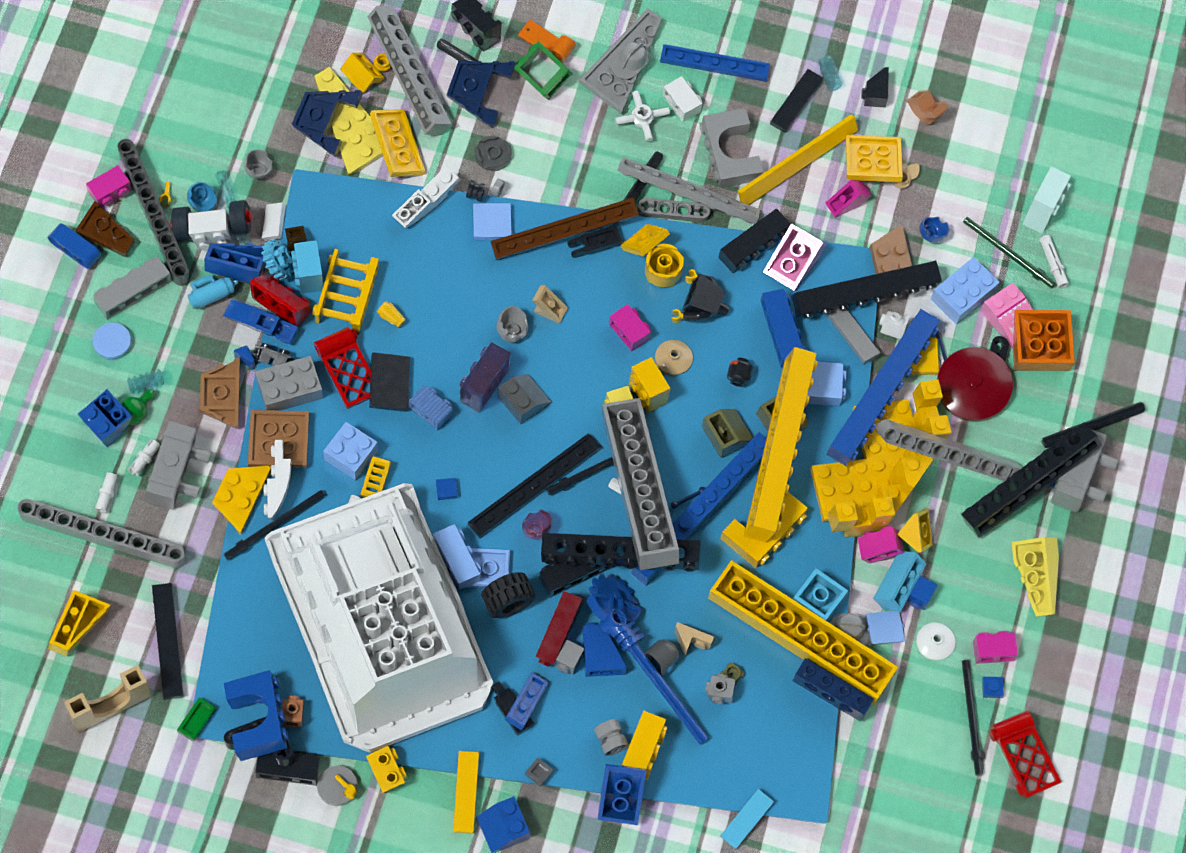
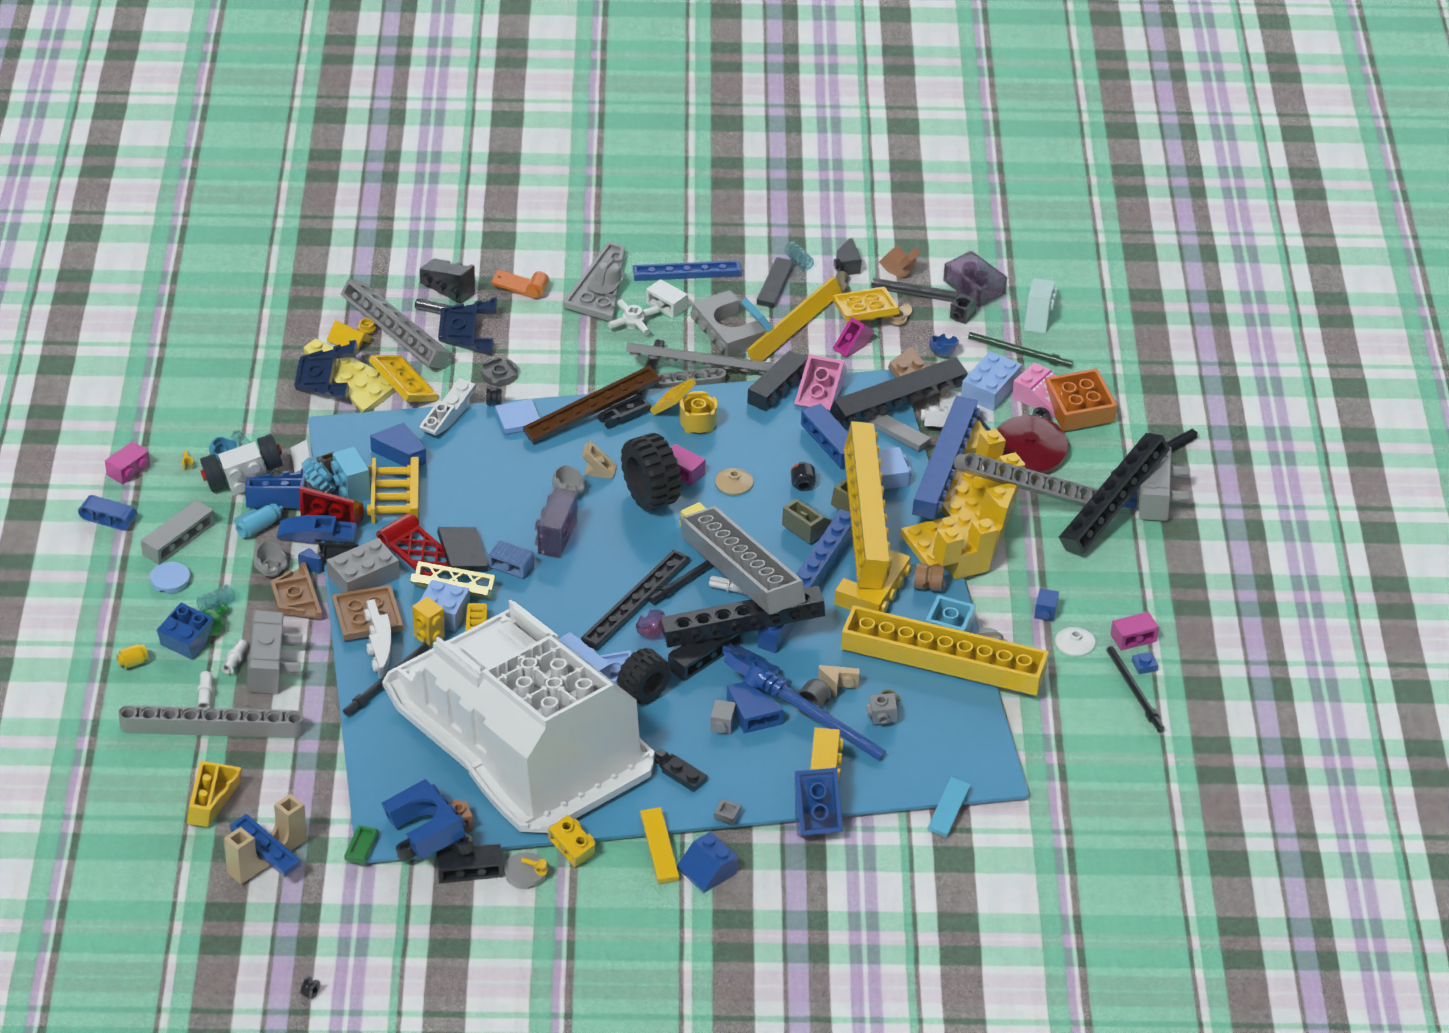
camera: 10 degrees left, 25 degrees down
reddish brown wing [76,201,135,257] -> none
dark grey beam [117,139,190,286] -> none
black tile [152,583,184,700] -> none
yellow wing [212,466,271,534] -> none
light grey hair [244,149,272,179] -> none
yellow cone [377,301,406,328] -> none
blue tile [436,478,457,500] -> none
light grey tile [490,178,505,197] -> none
dark grey slope [498,374,551,424] -> none
blue tile [505,672,549,730] -> none
green window [514,41,573,100] -> none
dark red slope [535,591,585,667] -> none
light grey wheel [594,719,629,756] -> none
yellow brick [628,357,670,413] -> none
black torso [671,269,730,323] -> none
dark blue brick [793,658,874,722] -> none
dark pink brick [858,526,905,564] -> none
light blue piece [865,611,905,645] -> none
medium azure brick [873,551,926,612] -> none
yellow slope [897,508,933,552] -> none
red piece [989,710,1061,799] -> none
light yellow wedge [1011,537,1059,617] -> none
white pin [1039,235,1069,289] -> none
none -> yellow brick [116,644,149,669]
none -> blue plate [230,814,301,878]
none -> light grey hair [253,540,287,577]
none -> slope [370,423,426,467]
none -> light yellow fence [410,561,496,600]
none -> yellow brick [412,597,445,647]
none -> black tyre [621,433,682,511]
none -> medium azure tile [741,298,773,332]
none -> dark tan arm [836,271,850,293]
none -> black axle [871,278,959,302]
none -> medium nougat wheel [914,563,945,592]
none -> clear purple brick [943,250,1007,307]
none -> black brick [950,293,977,324]

